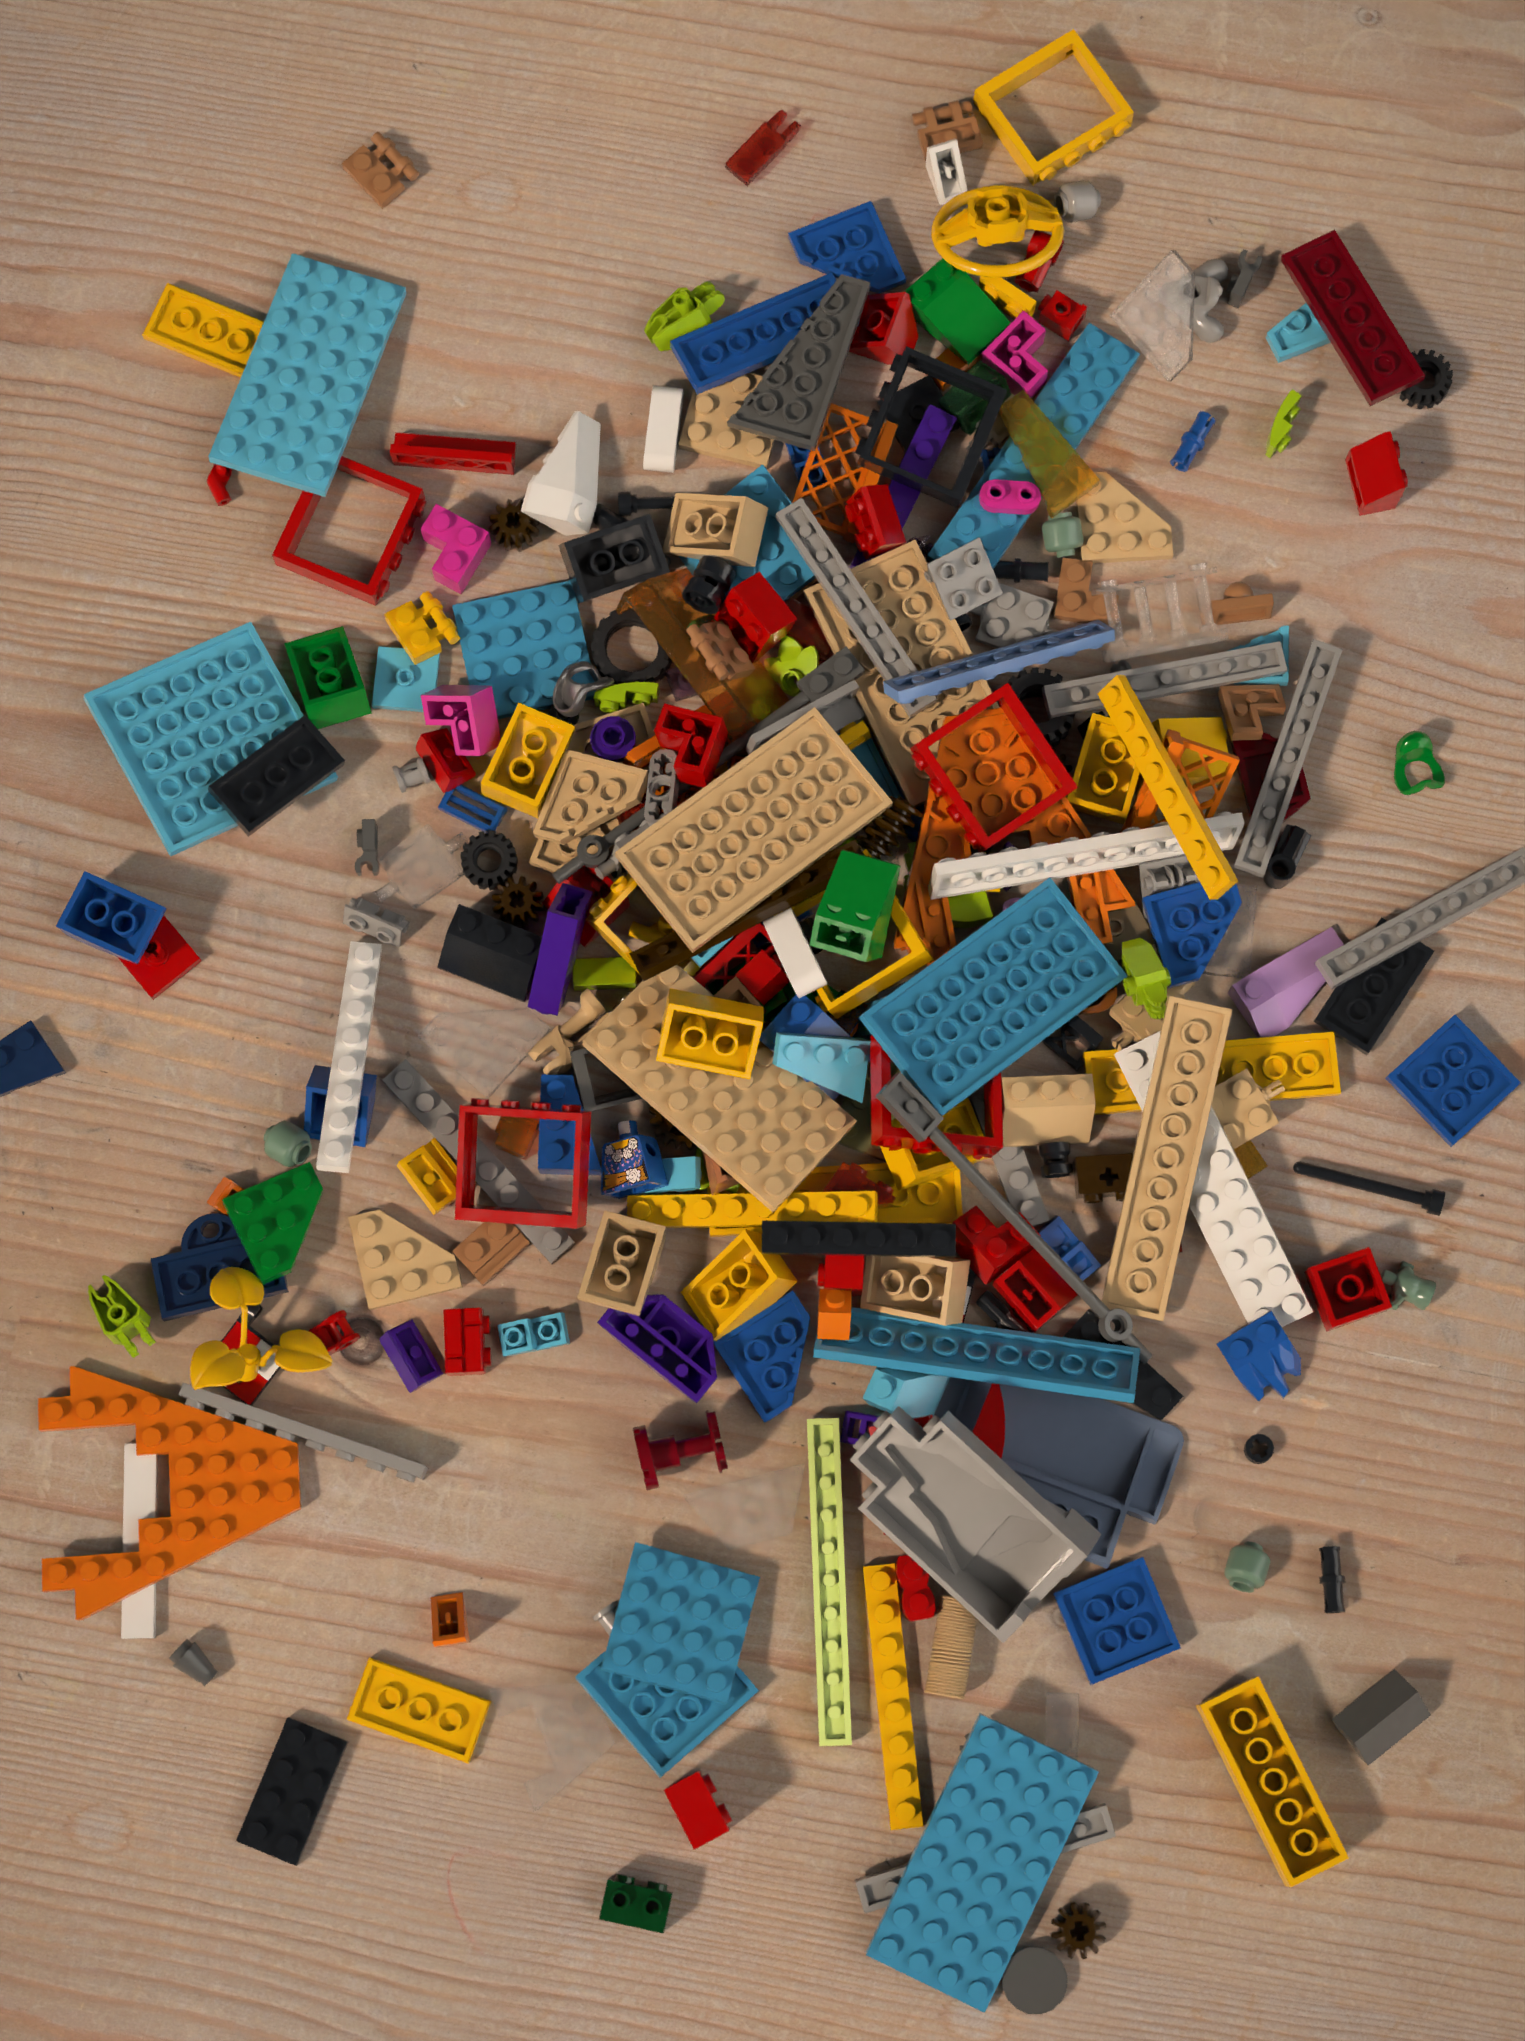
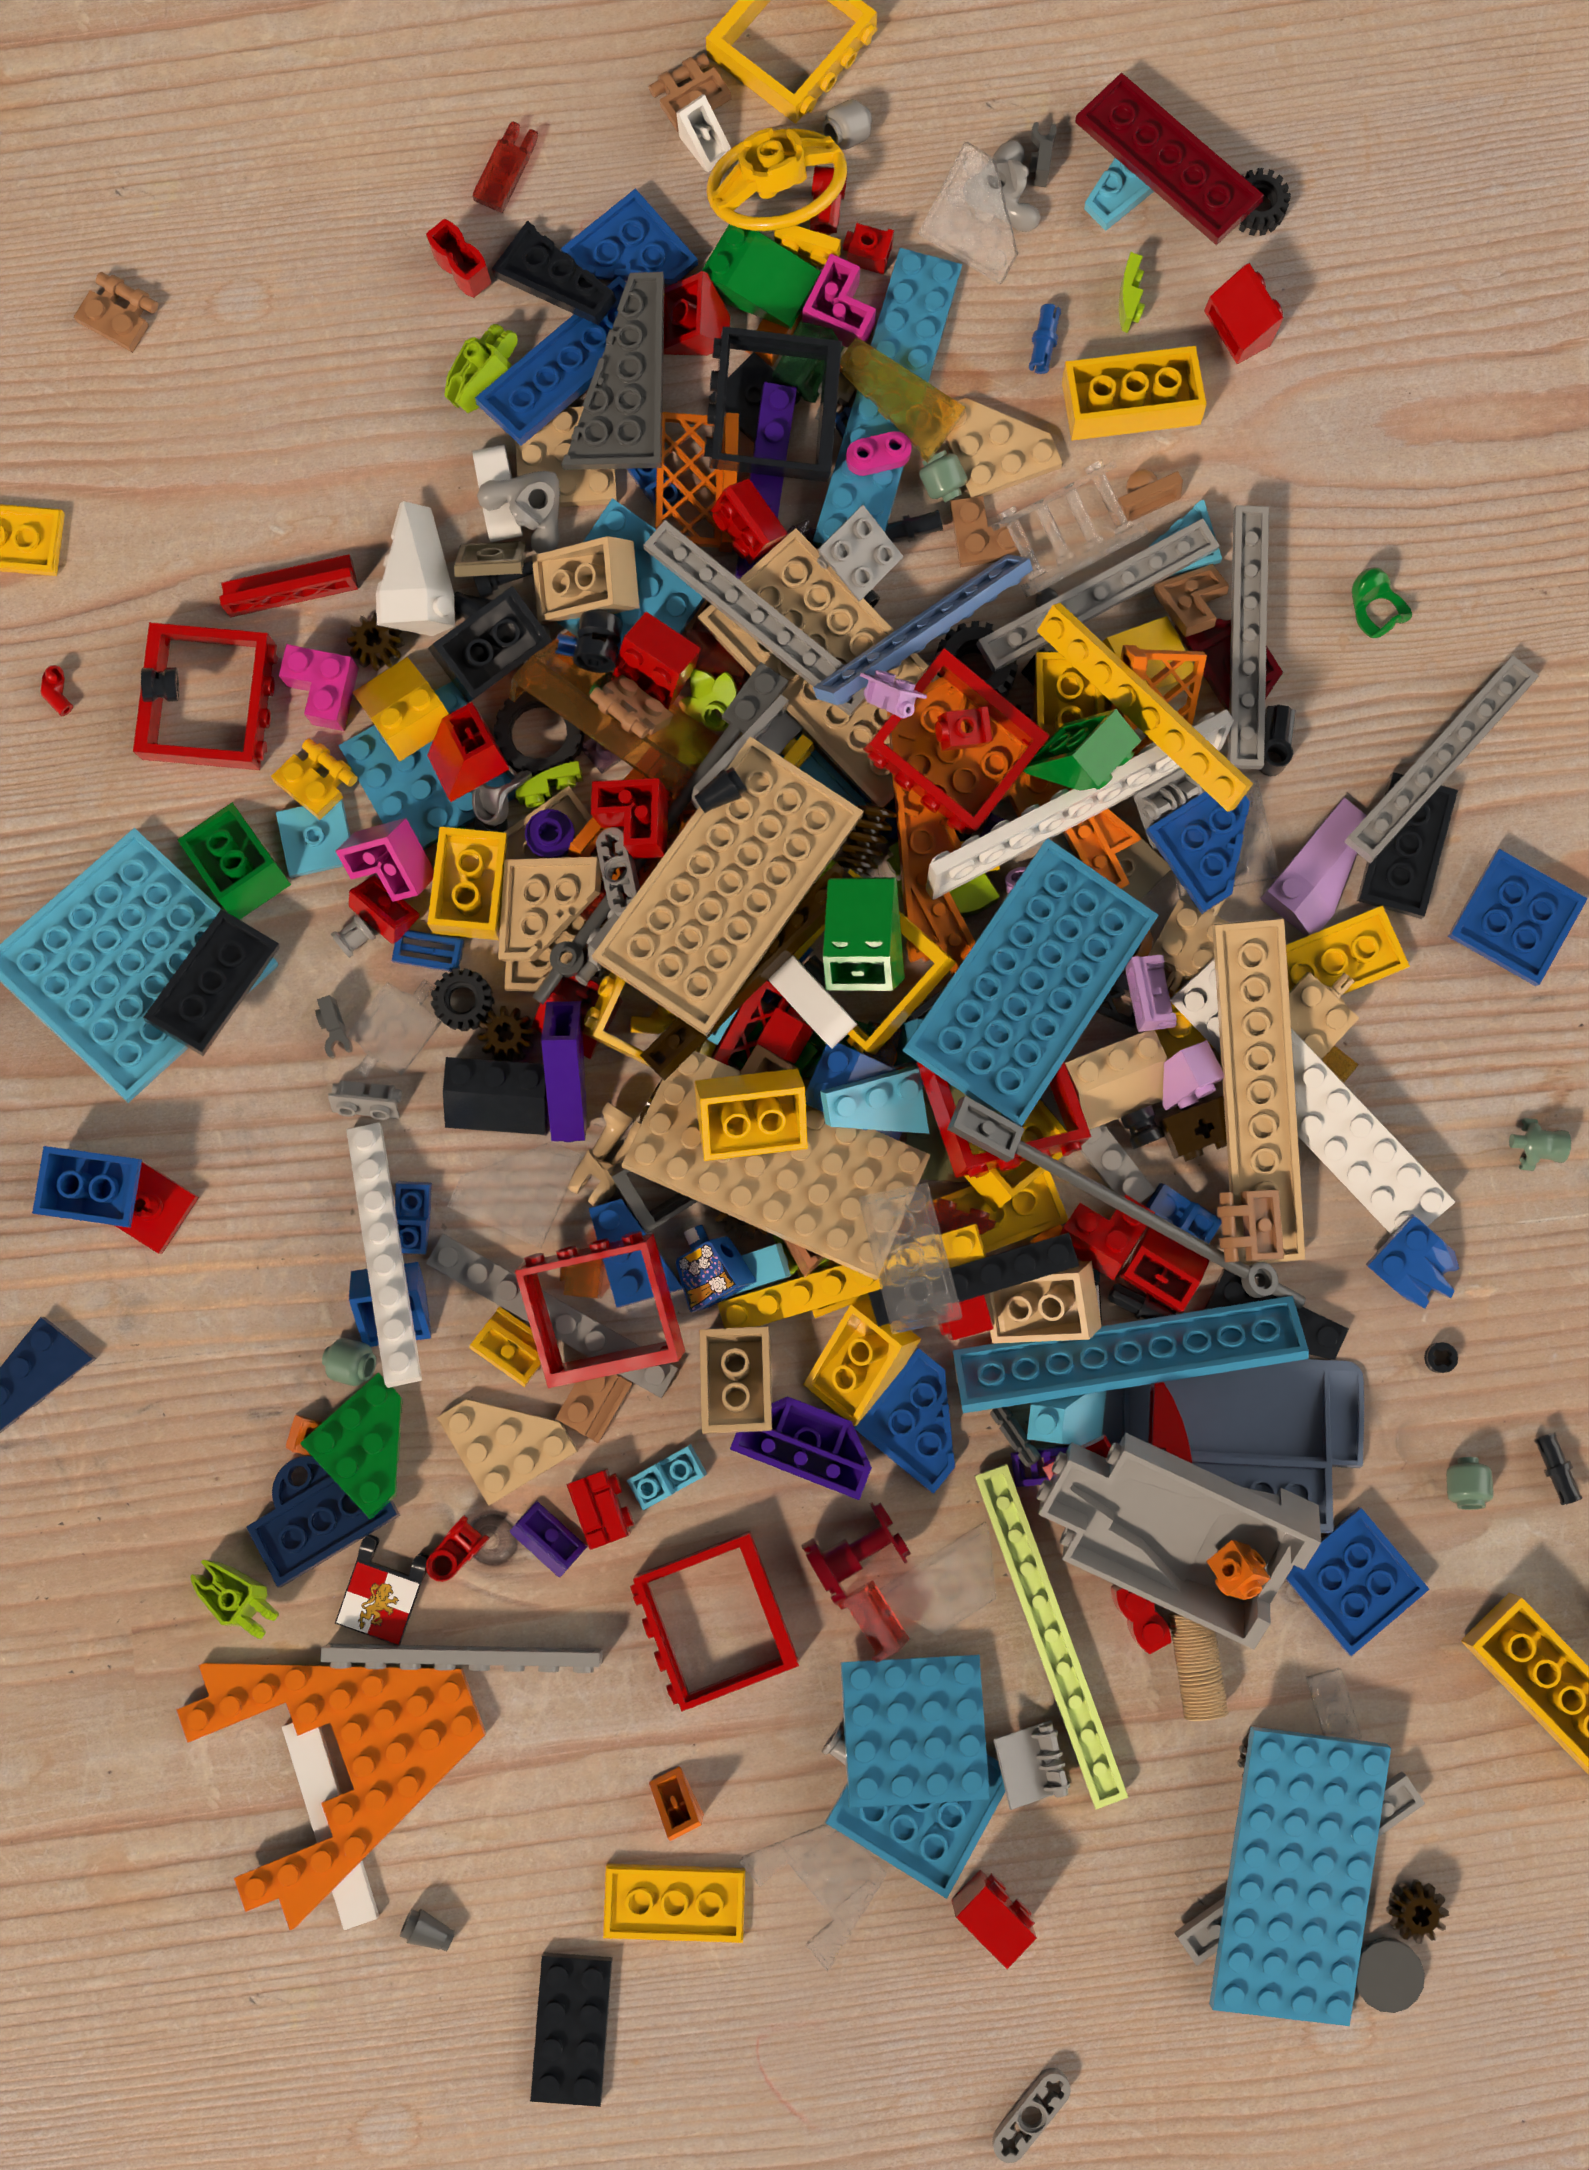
camera: 15 degrees left, 5 degrees up
yellow plant [190,1267,332,1390] -> none
medium azure plate [208,253,407,497] -> none
lime slope [573,957,637,991] -> none
dark green brick [599,1874,673,1934] -> none
orange brick [817,1289,852,1340] -> none
yellow plate [863,1563,923,1830] -> none
light grey plate [968,582,1057,649] -> none
lime hinge [1122,938,1171,1020] -> none
black piece [1293,1161,1445,1216] -> none
red brick [1304,1247,1392,1332] -> none
none -> black wheel [141,667,179,702]
none -> yellow slope [352,657,449,762]
none -> blue slope [395,1181,432,1254]
none -> red brick [426,219,491,298]
none -> red slope [427,702,509,802]
none -> dark tan plate [454,541,527,577]
none -> light grey head [477,471,560,554]
none -> black wing [491,220,616,325]
none -> blue hand [555,634,578,657]
none -> red window [630,1531,799,1712]
none -> black cone [694,767,747,813]
none -> clear red hinge [838,1580,910,1663]
none -> clear plate [859,1182,962,1334]
none -> lavender hinge [860,670,927,718]
none -> red brick [935,706,993,751]
none -> dark grey axle [990,1407,1041,1467]
none -> light grey beam [992,2068,1071,2163]
none -> light grey hinge [994,1720,1070,1810]
none -> green slope [1023,709,1142,791]
none -> yellow brick [1062,346,1207,441]
none -> lavender hinge [1125,955,1177,1032]
none -> lavender slope [1163,1041,1224,1111]
none -> orange brick [1207,1540,1271,1600]
none -> medium nougat plate [1217,1190,1284,1262]

